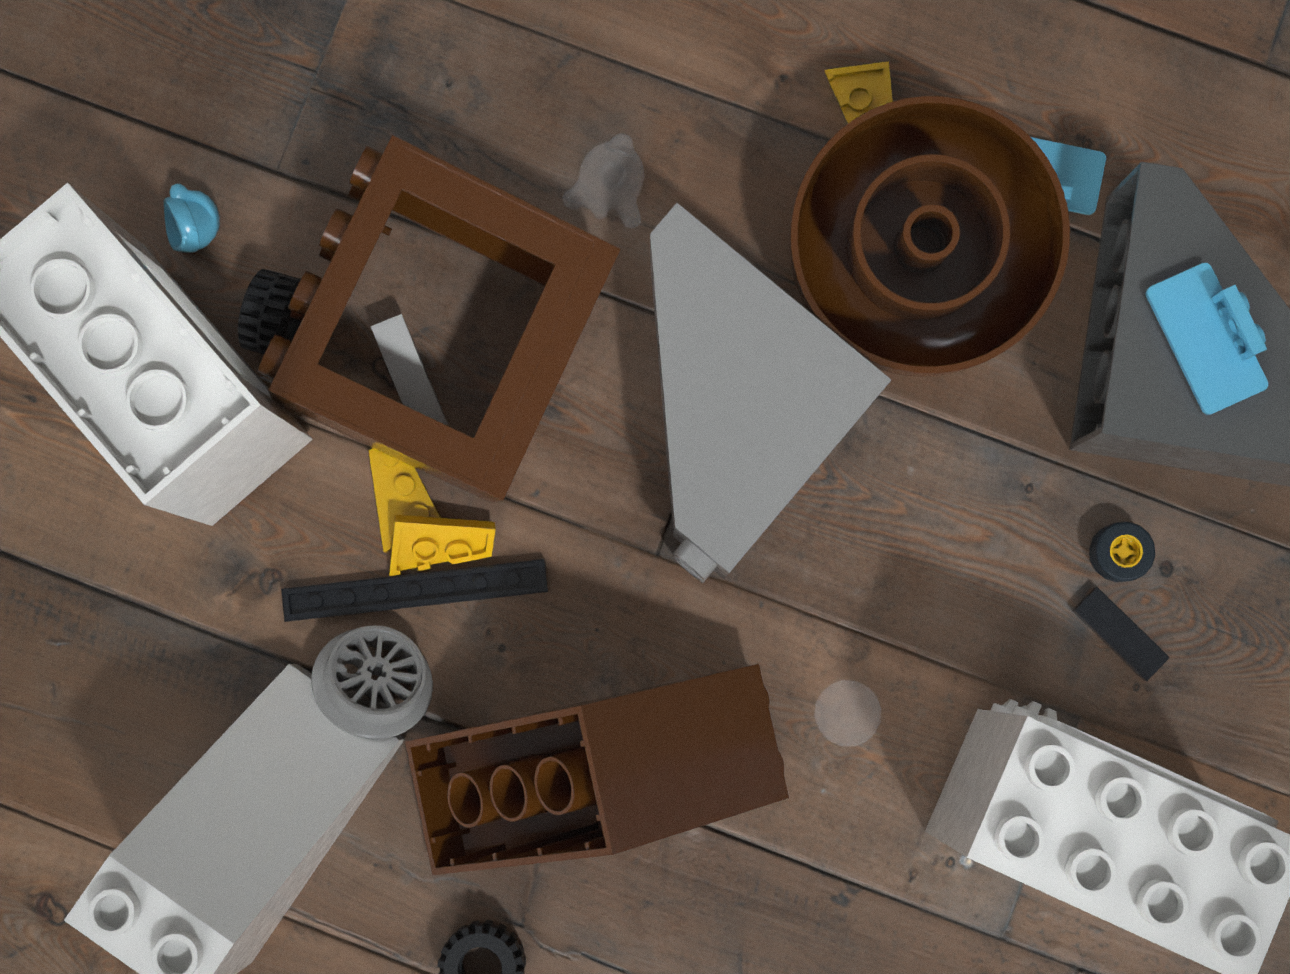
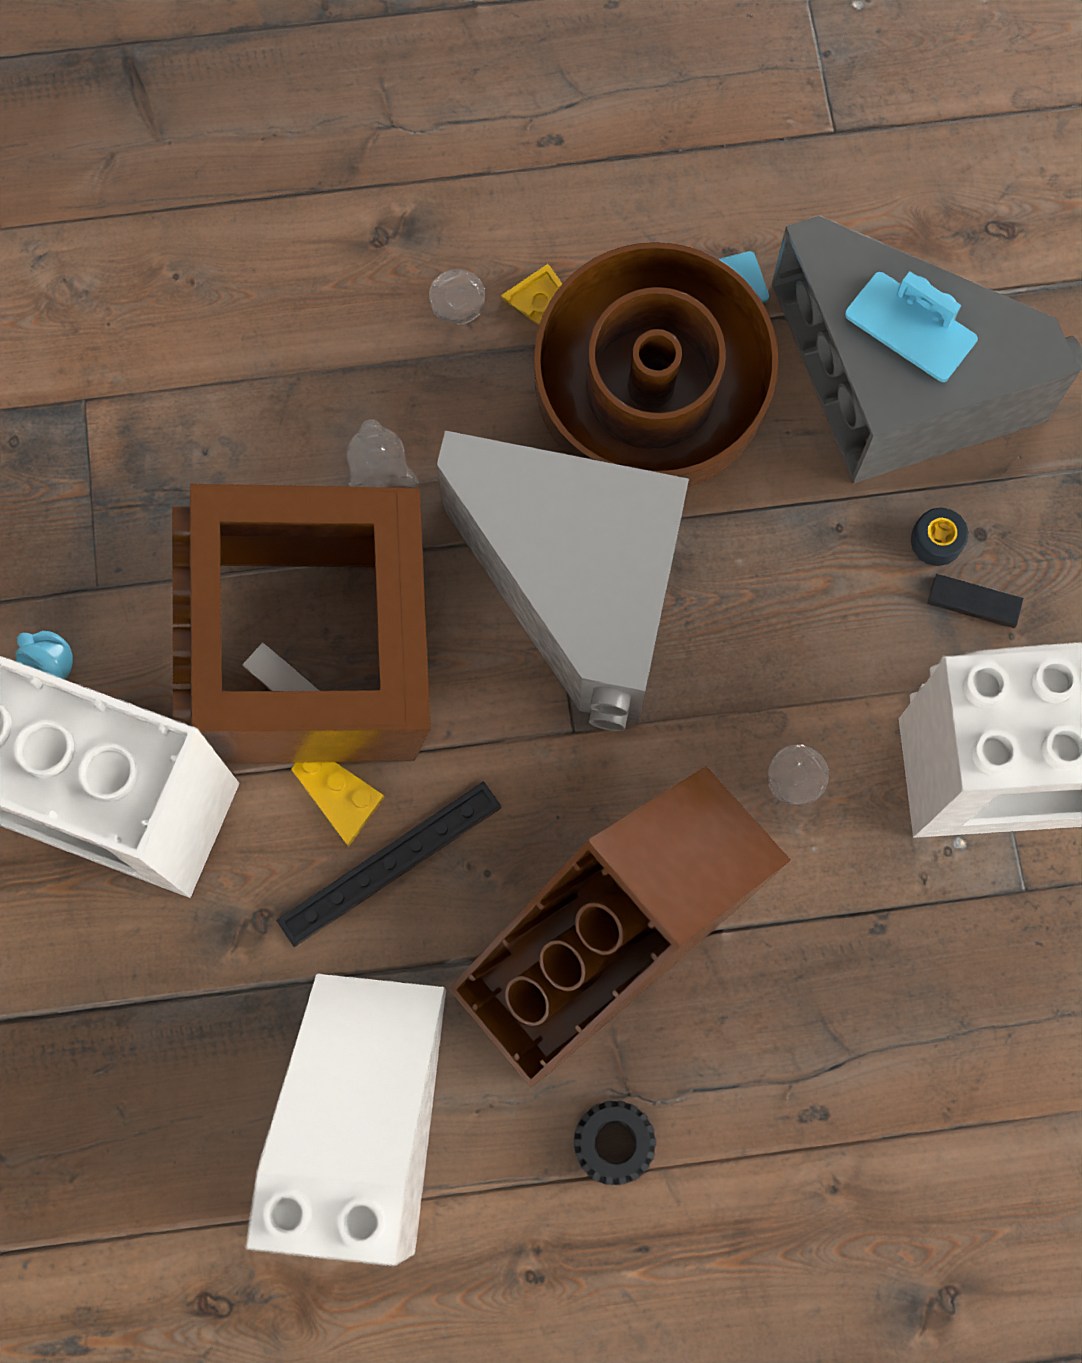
camera: 30 degrees left, 10 degrees down
black tyre [238,269,301,354] -> none
light grey piece [311,625,433,739] -> none
yellow wing [389,515,496,577] -> none
none -> clear tile [429,269,485,324]

